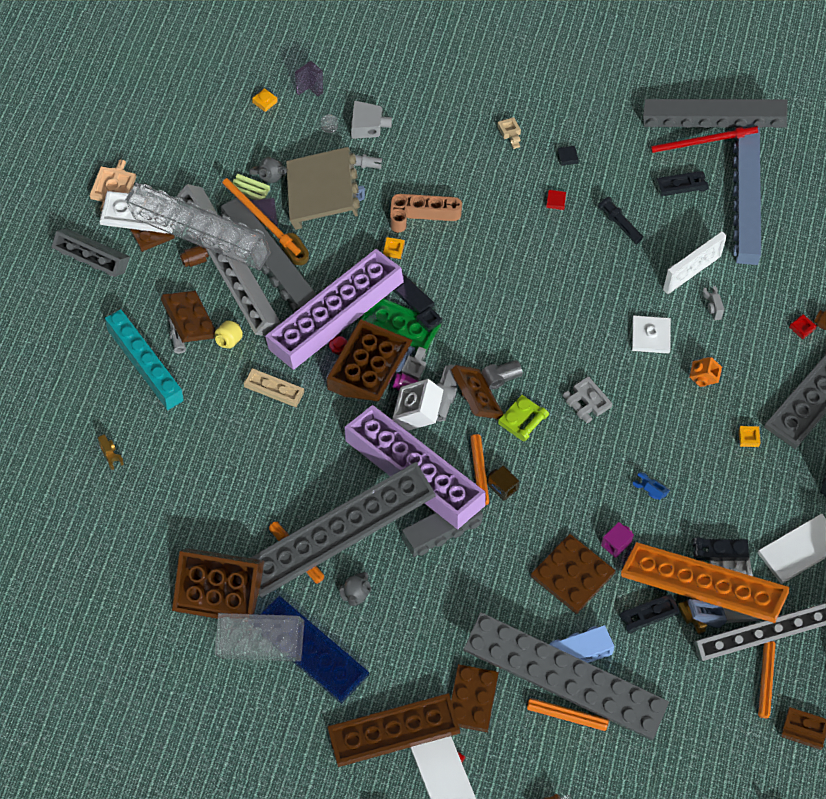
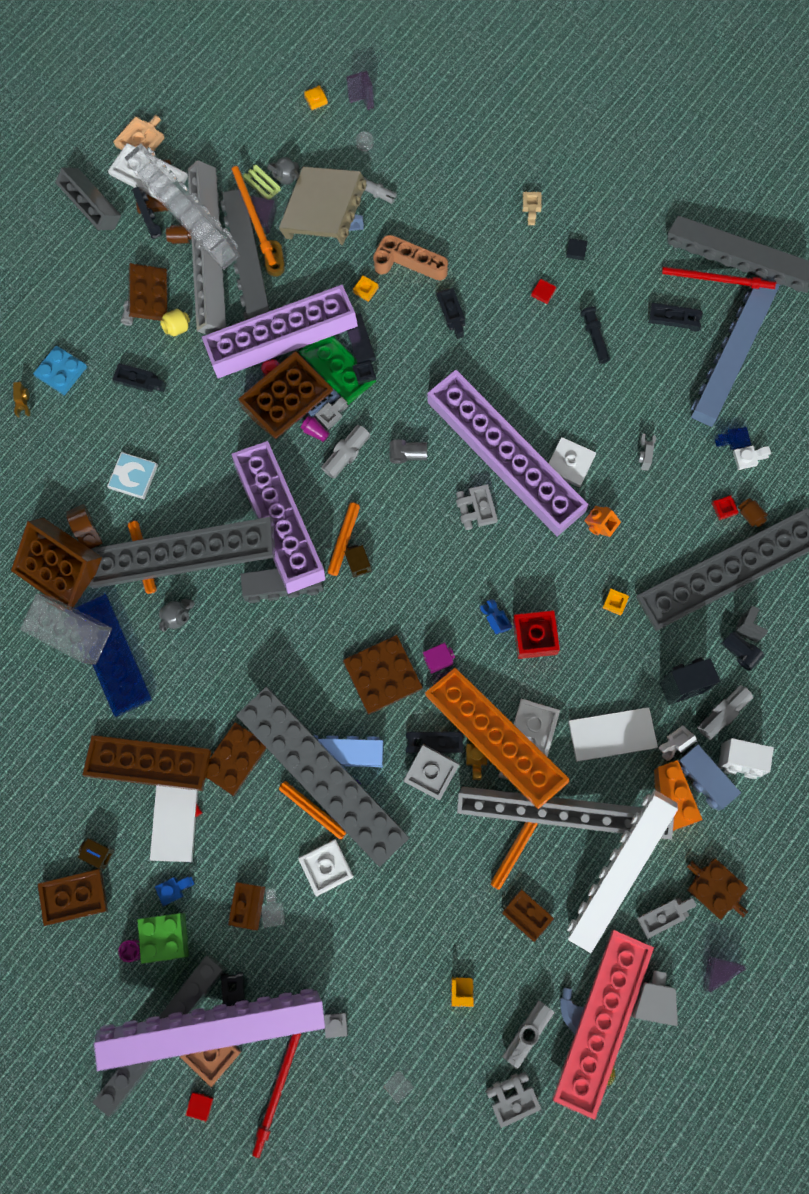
camera: 30 degrees right, 15 degrees up
teal brick [105,309,184,411] -> none
tan plate [244,368,304,407] -> none
light grey torso [351,101,392,139] -> none
white brick [392,379,443,431] -> none
reddish brown plate [451,365,504,419] -> none
lime plate [498,395,549,442] -> none
white tile [663,232,727,294] -> none
sand blue slope [688,599,727,628] -> none
black plate [692,537,749,561] -> none
none -> dark azure plate [33,345,87,396]
none -> reddish brown brick [66,504,103,549]
none -> tile [107,452,158,499]
none -> black hinge [112,363,167,392]
none -> black hinge [132,186,162,240]
none -> white tile [298,839,354,897]
none -> light grey plate [403,744,459,801]
none -> lavender brick [427,370,588,537]
none -> black hinge [436,288,466,339]
none -> red brick [513,611,560,659]
none -> clear blue plate [714,427,751,450]
none -> white plate [733,446,771,470]

